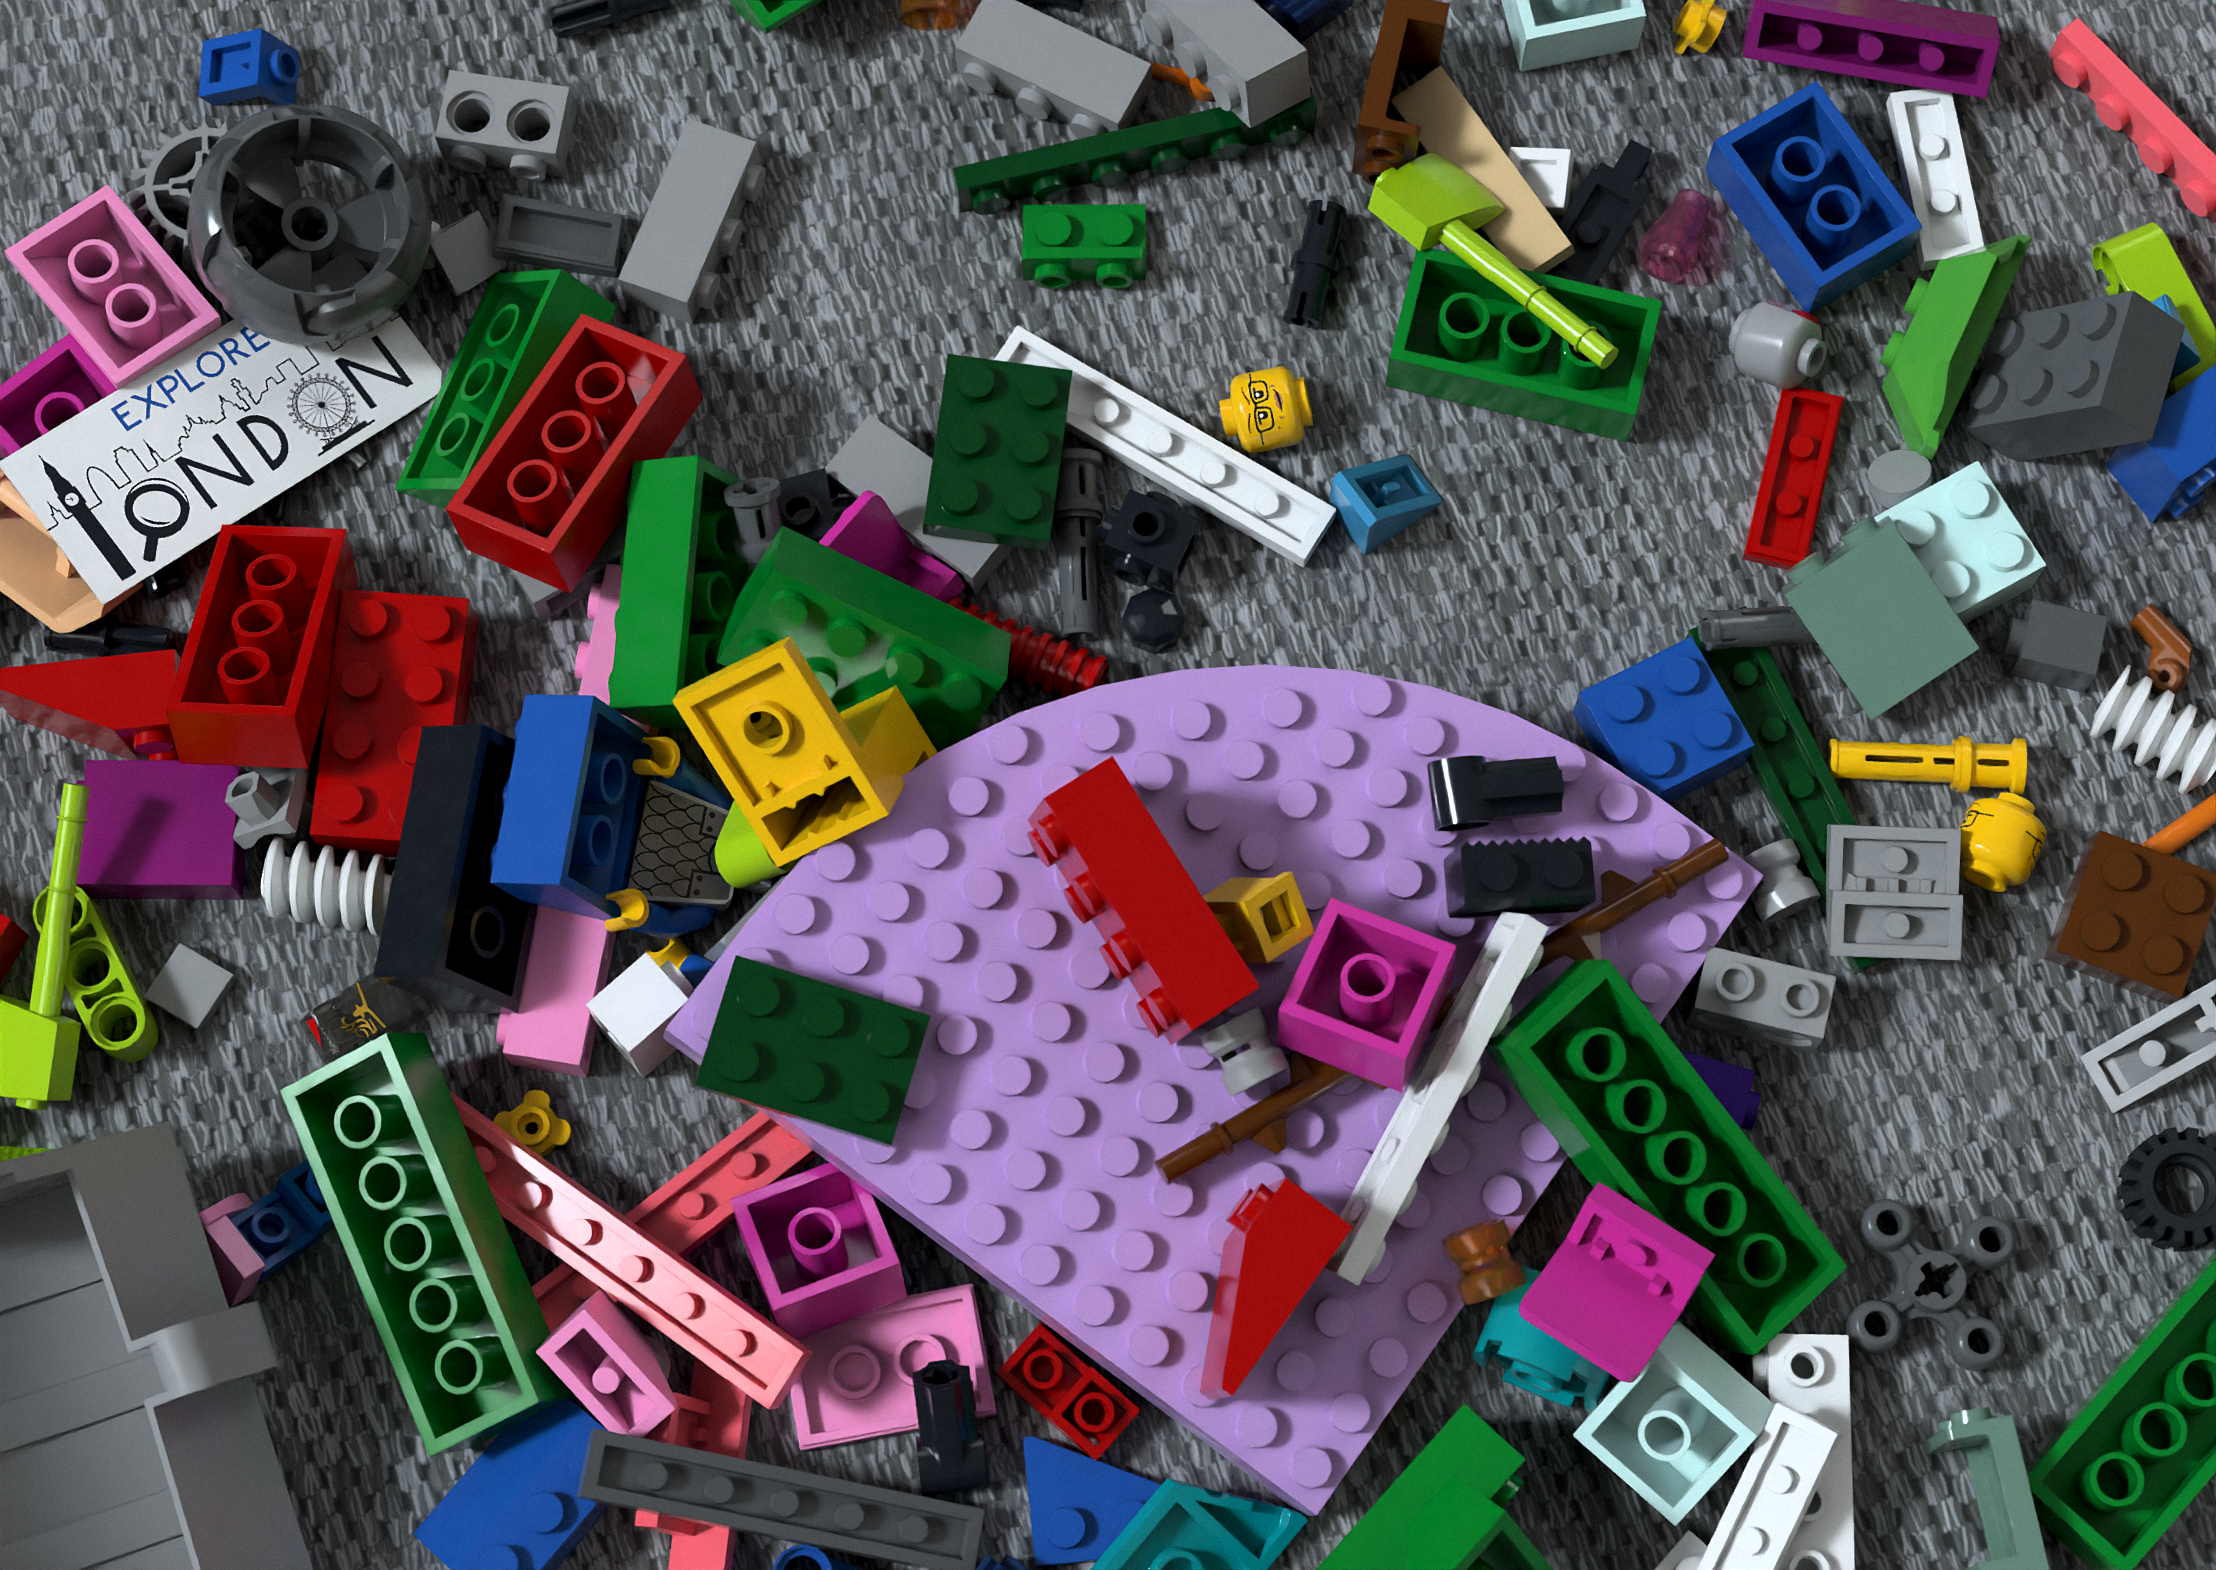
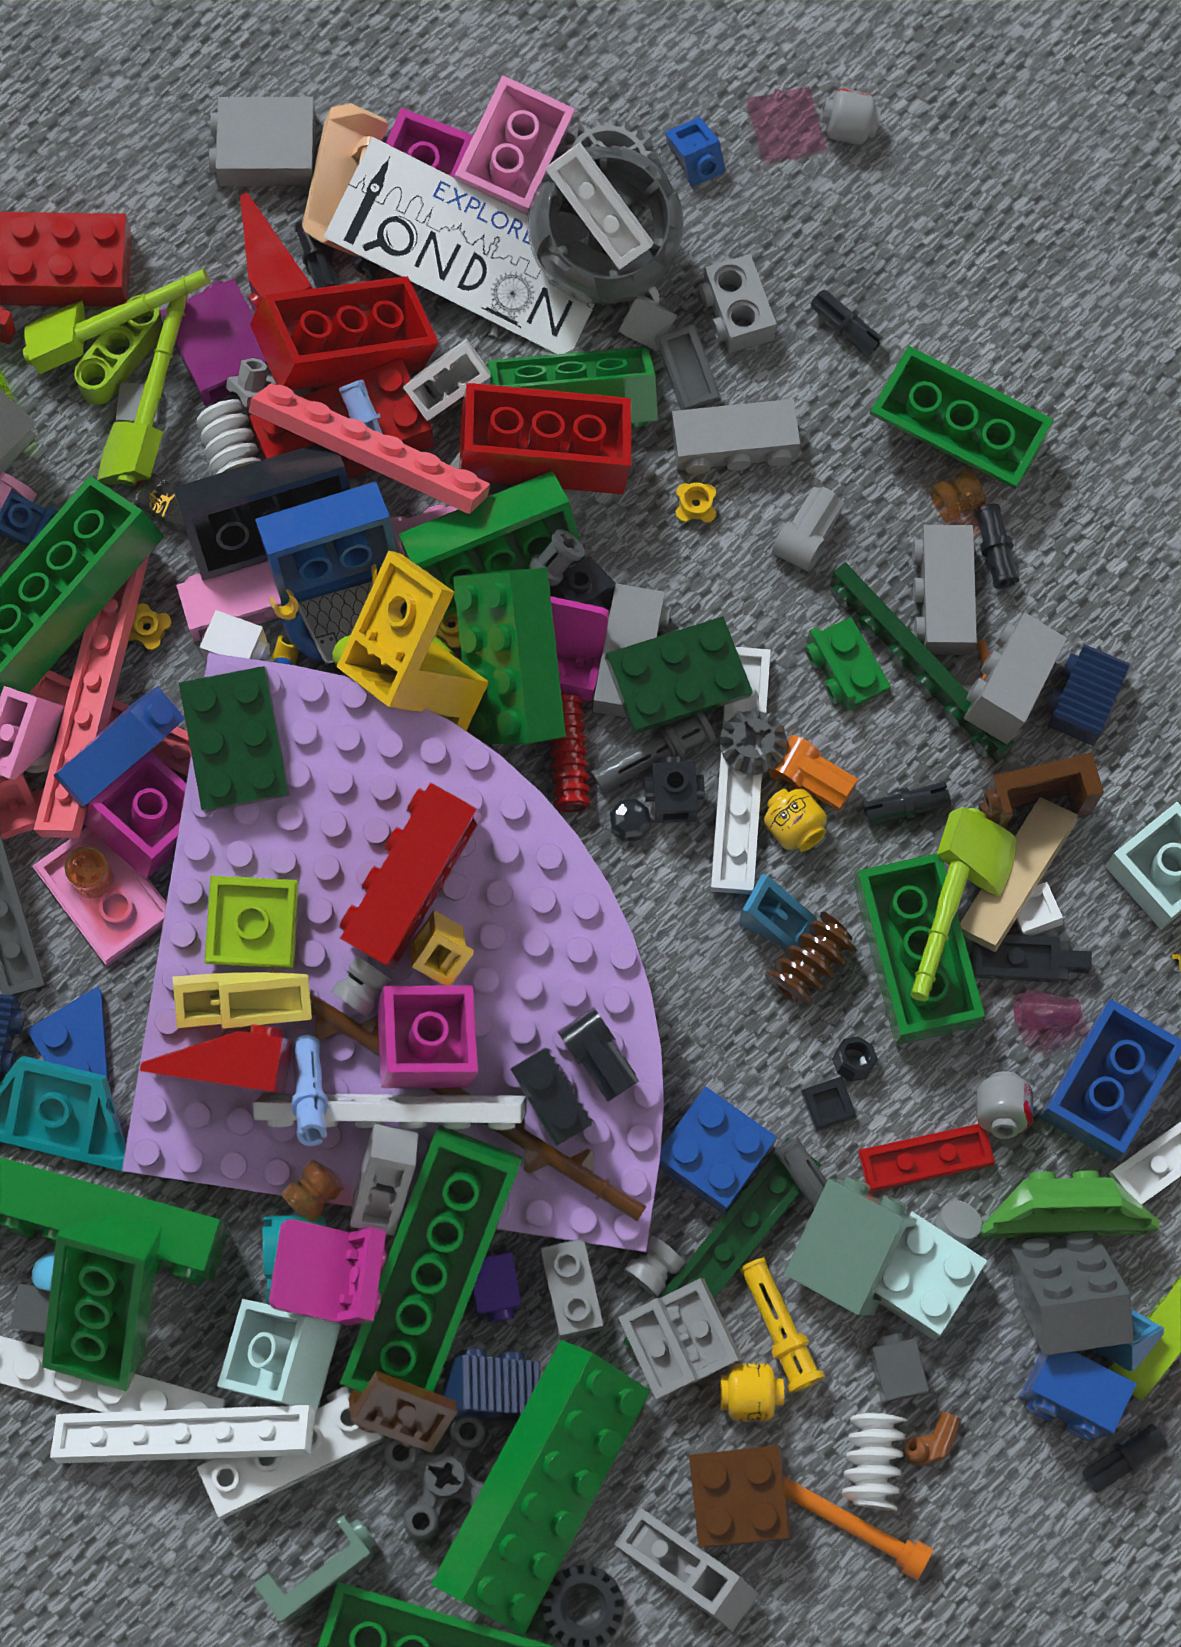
camera: 60 degrees right, 0 degrees up
black piece [912,1359,989,1496] -> none
red slope [995,1323,1141,1461] -> none
none -> blue slope [53,686,185,808]
none -> clear orange wheel [64,846,114,899]
none -> lime piece [97,294,189,486]
none -> light yellow slope [172,972,312,1029]
none -> lime tile [204,875,300,969]
none -> coral plate [249,383,490,514]
none -> light blue pin [292,1035,328,1146]
none -> light blue axle [338,379,383,434]
none -> reddish brown bracket [348,1371,458,1453]
none -> light grey brick [350,1124,418,1236]
none -> white torso [403,339,491,421]
none -> green brick [431,1340,651,1636]
none -> dark blue brick [443,1349,541,1421]
none -> white plate [545,142,654,270]
none -> yellow plate [676,483,716,523]
none -> dark grey gear [720,708,787,775]
none -> reddish brown piece [765,911,858,1005]
none -> orange piece [768,735,858,812]
none -> light grey piece [772,487,844,572]
none -> black tile [801,1076,857,1132]
none -> black tile [832,1036,878,1082]

